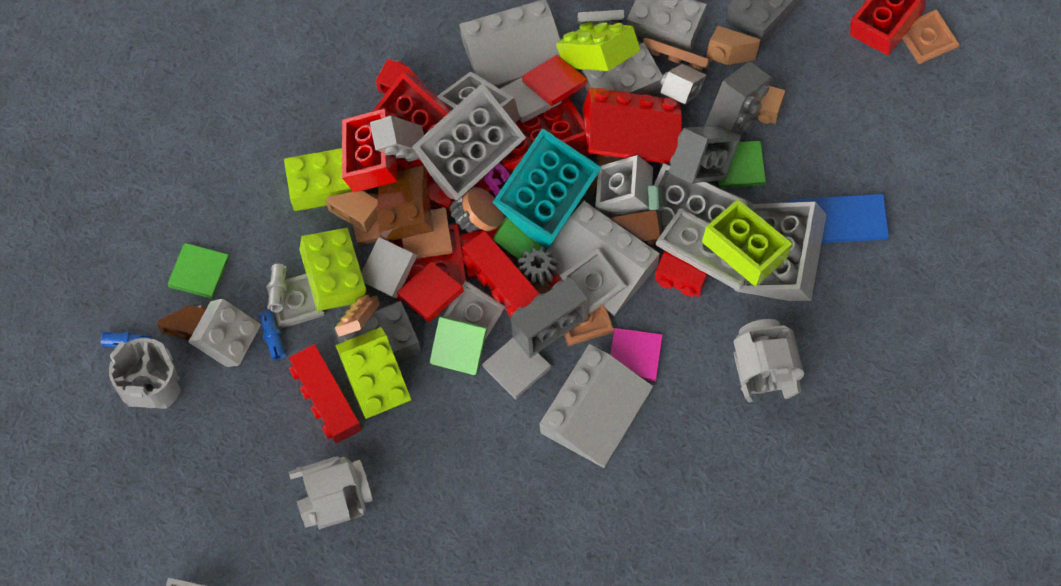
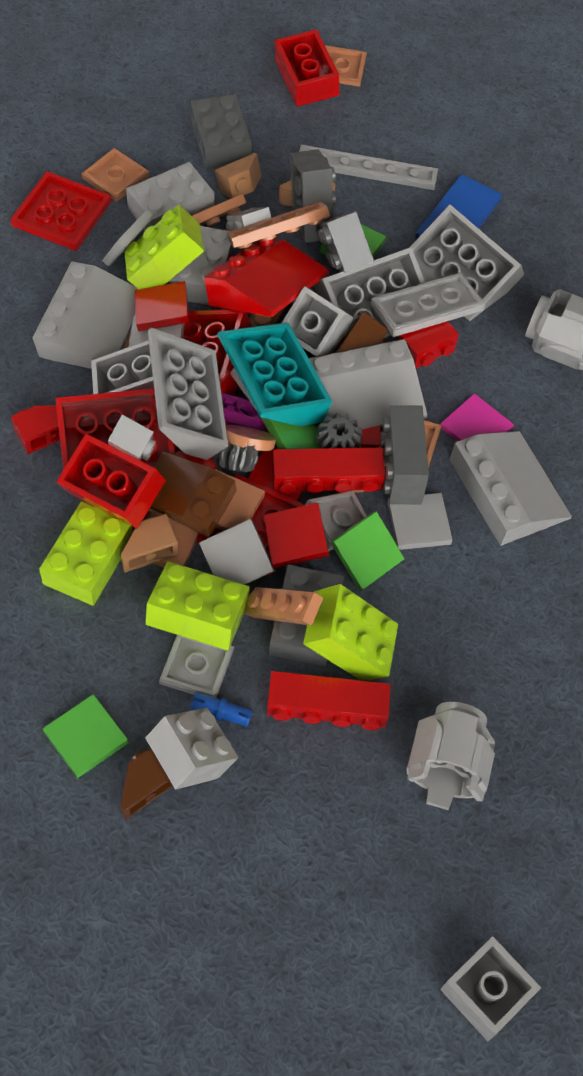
camera: 65 degrees left, 5 degrees down
blue pin [101,331,152,347] -> none
light grey piece [109,338,181,409] -> none
light grey pin [267,264,287,312] -> none
light grey tile [560,247,627,315] -> none
sand green tile [648,186,663,210] -> none
lime brick [702,199,792,287] -> none
none -> nougat plate [227,202,330,249]
none -> light grey tile [299,145,438,190]

